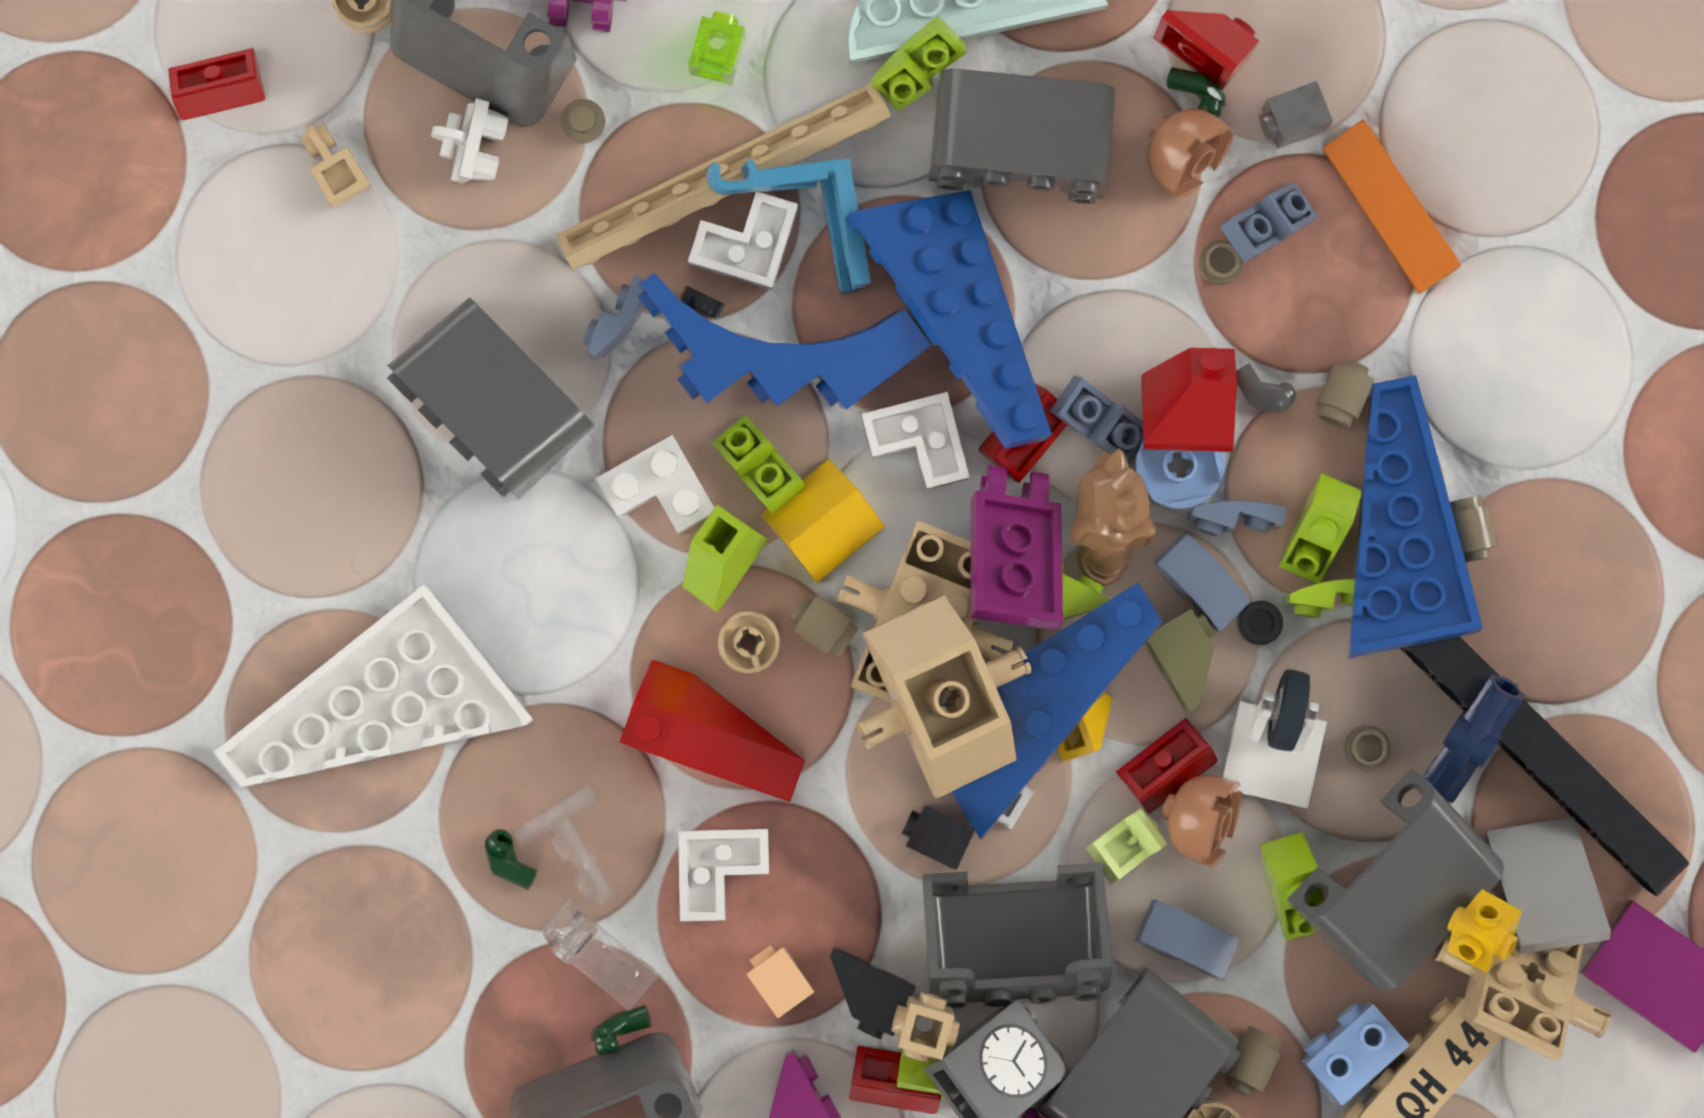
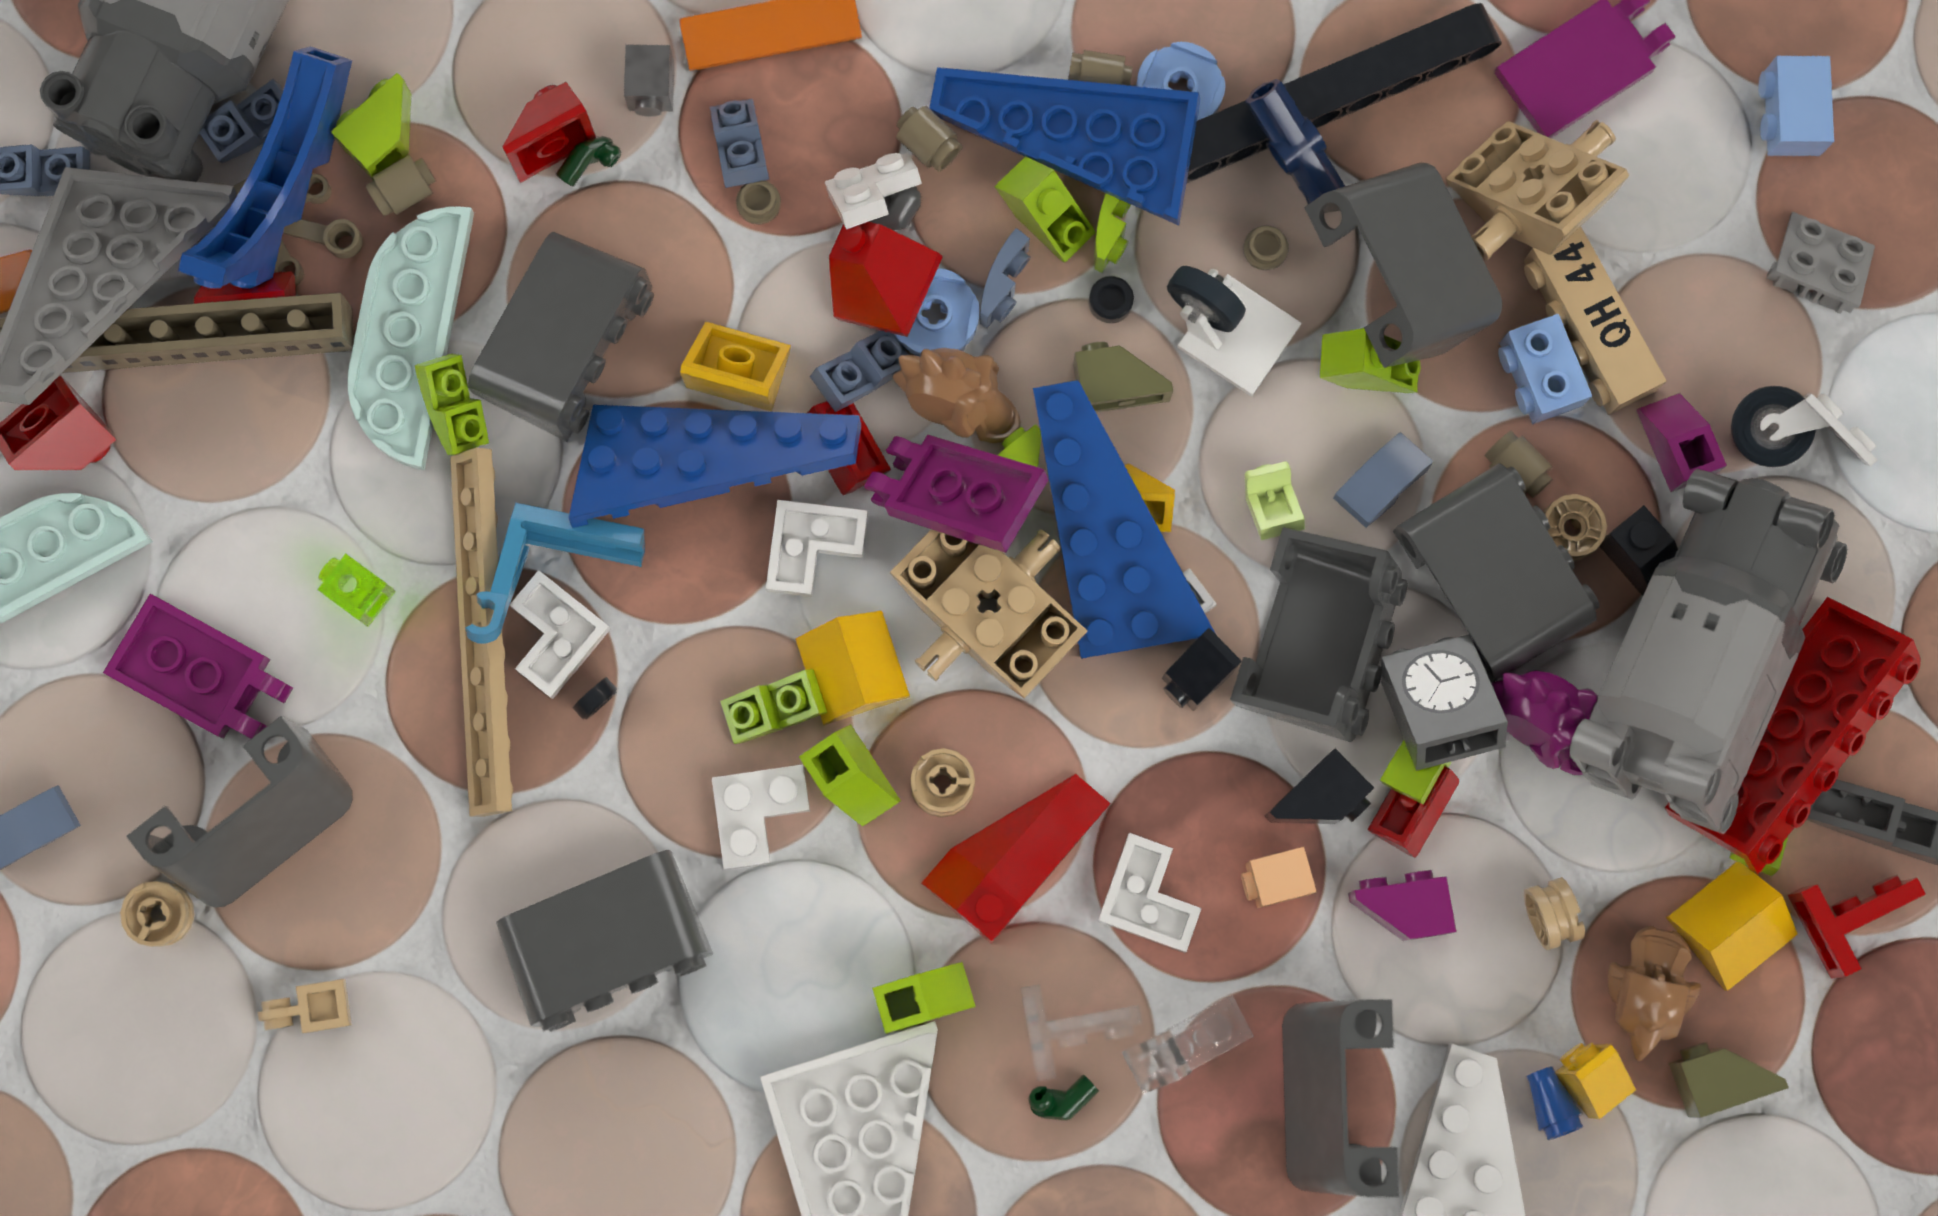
camera: 70 degrees left, 5 degrees down
red slope [168,48,265,120] -> none
white hips [431,98,509,184] -> none
dark tan plate [561,99,606,144] -> none
sand blue slope [583,275,645,361] -> none
dark green arm [591,1005,652,1055] -> none
blue arch [637,273,931,410] -> none
dark tan brick [790,595,859,657] -> none
tan slope [856,595,1031,799] -> none
tan brick [891,992,960,1062] -> none
red slope [1115,718,1218,814] -> none
nougat cylinder [1148,108,1234,199] -> none
sand blue slope [1154,533,1251,632] -> none
nougat cylinder [1162,775,1242,868] -> none
yellow brick [1447,889,1522,973] -> none
light grey tile [1485,817,1611,954] -> none
none -> yellow slope [680,322,791,412]
none -> white plate [824,153,922,229]
none -> lime slope [872,962,976,1034]
none -> light blue plate [1136,42,1225,121]

